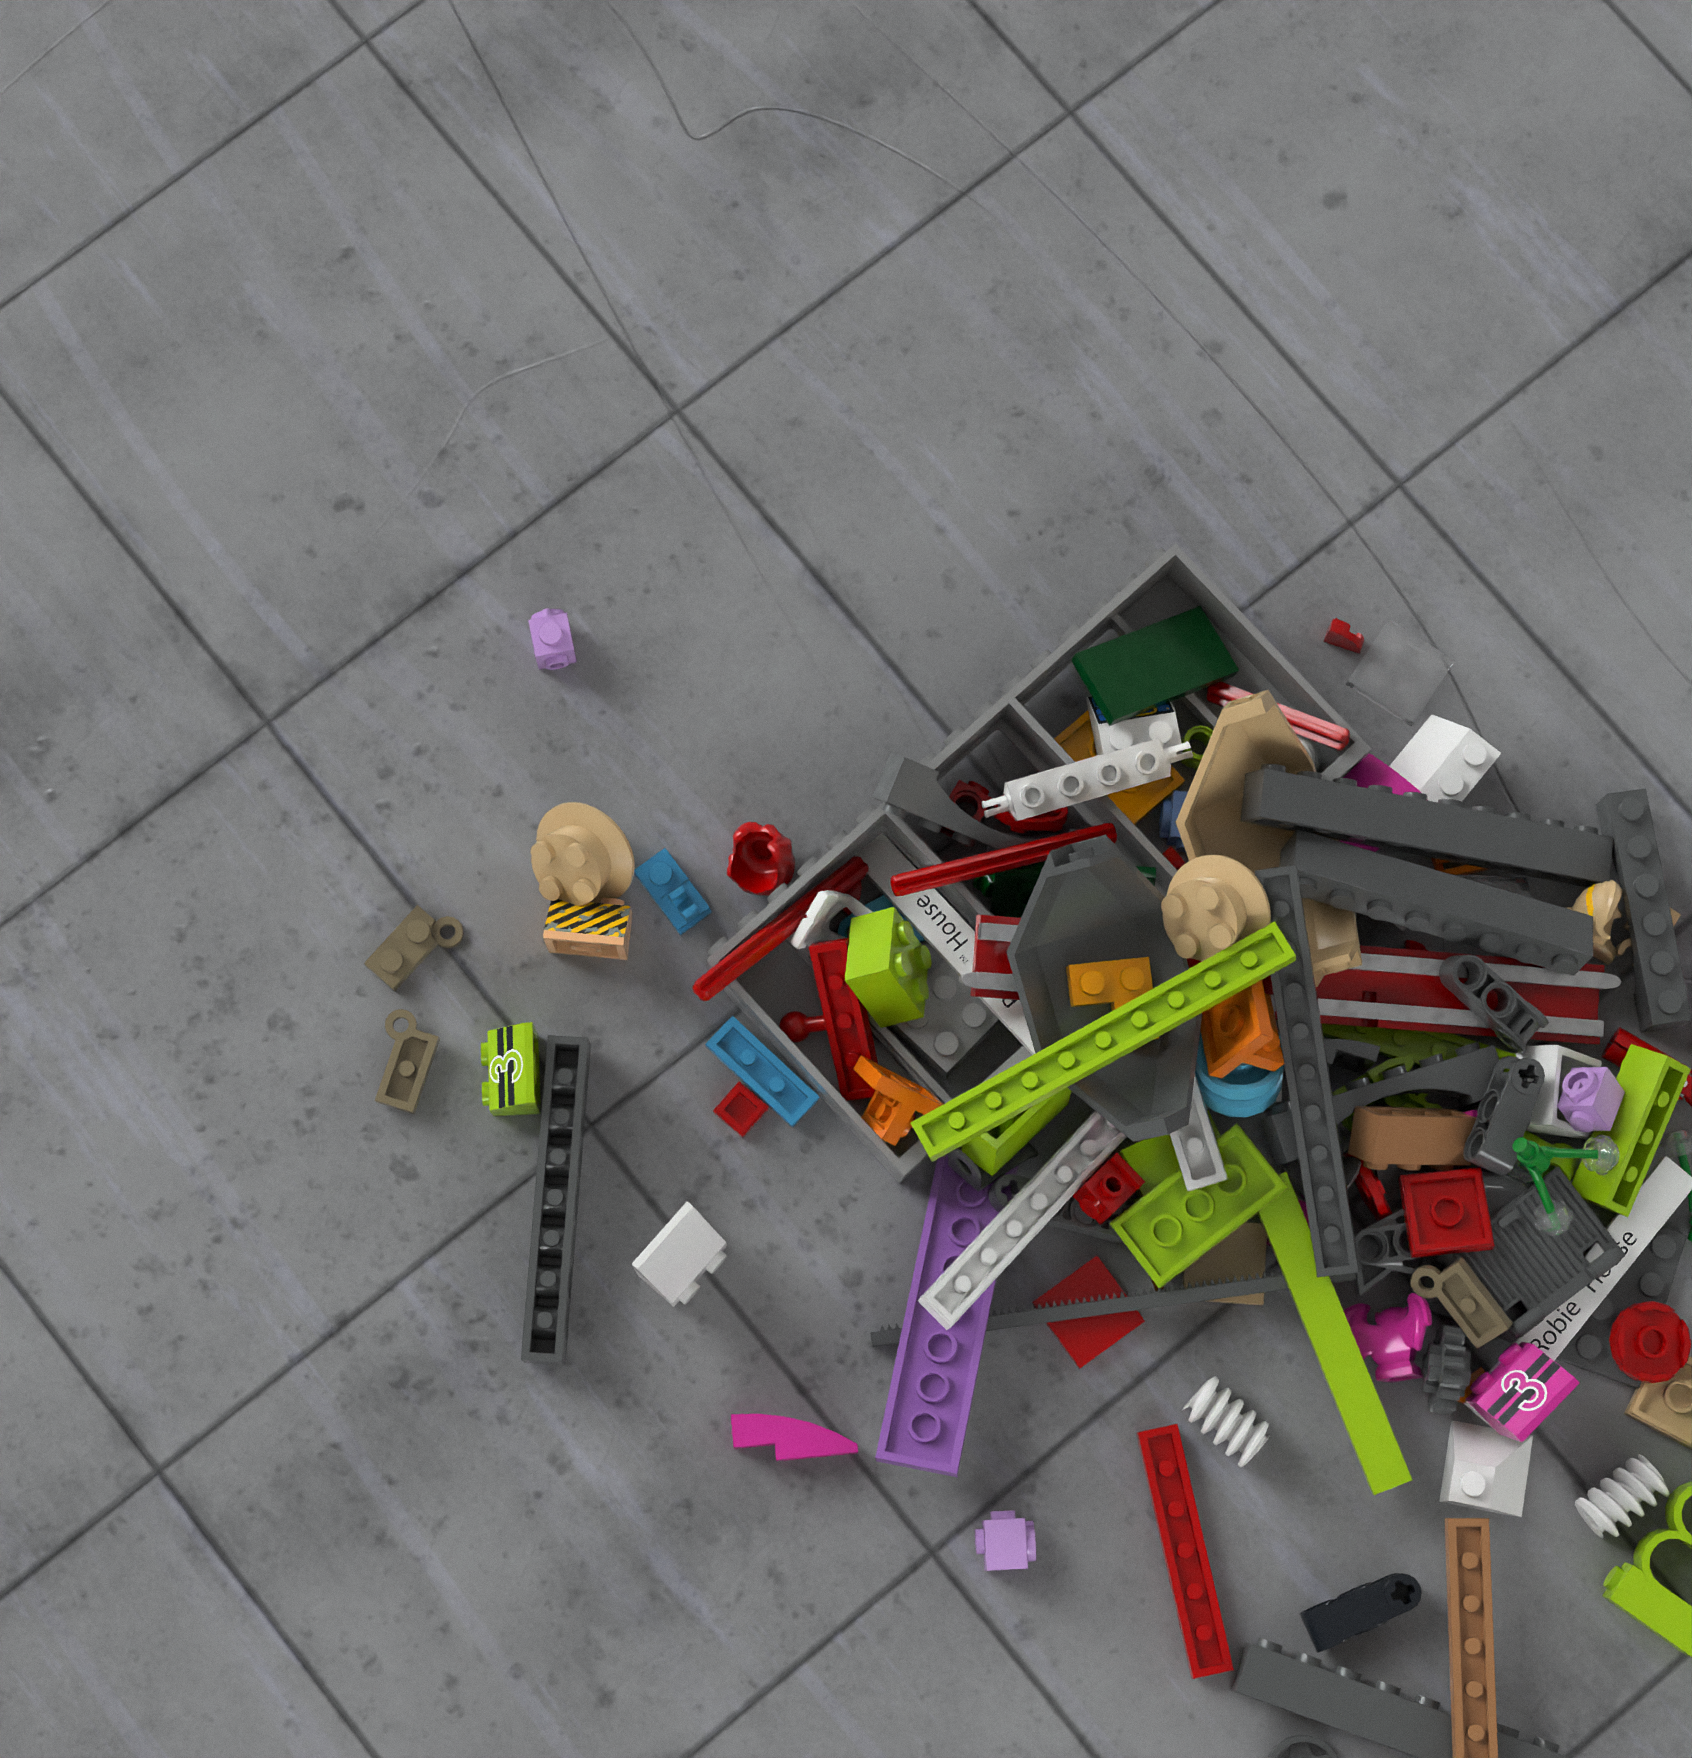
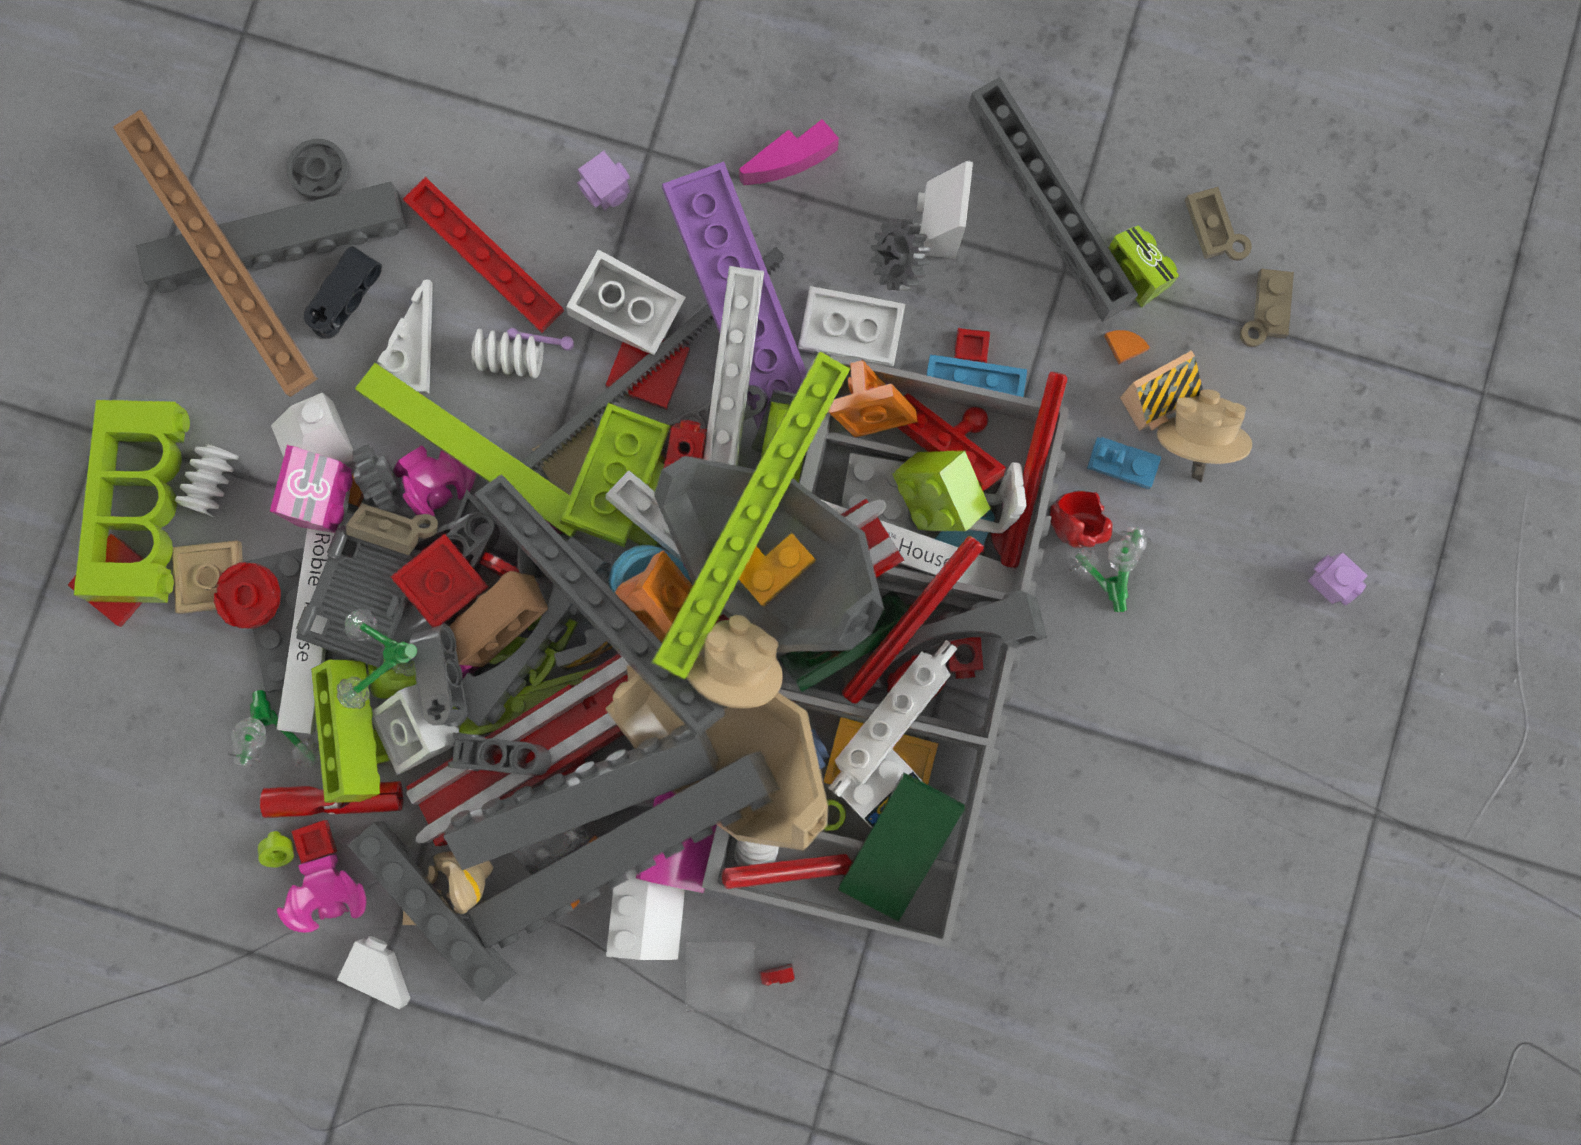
camera: 150 degrees right, 5 degrees up
lavender brick [1557,1067,1625,1132] -> none
none -> white wing [377,280,433,394]
none -> lavender hinge [507,328,574,350]
none -> white slope [566,250,686,355]
none -> white tile [798,286,906,368]
none -> dark grey gear [871,219,930,291]
none -> clear plant [1069,526,1151,612]
none -> orange tile [1104,330,1150,364]

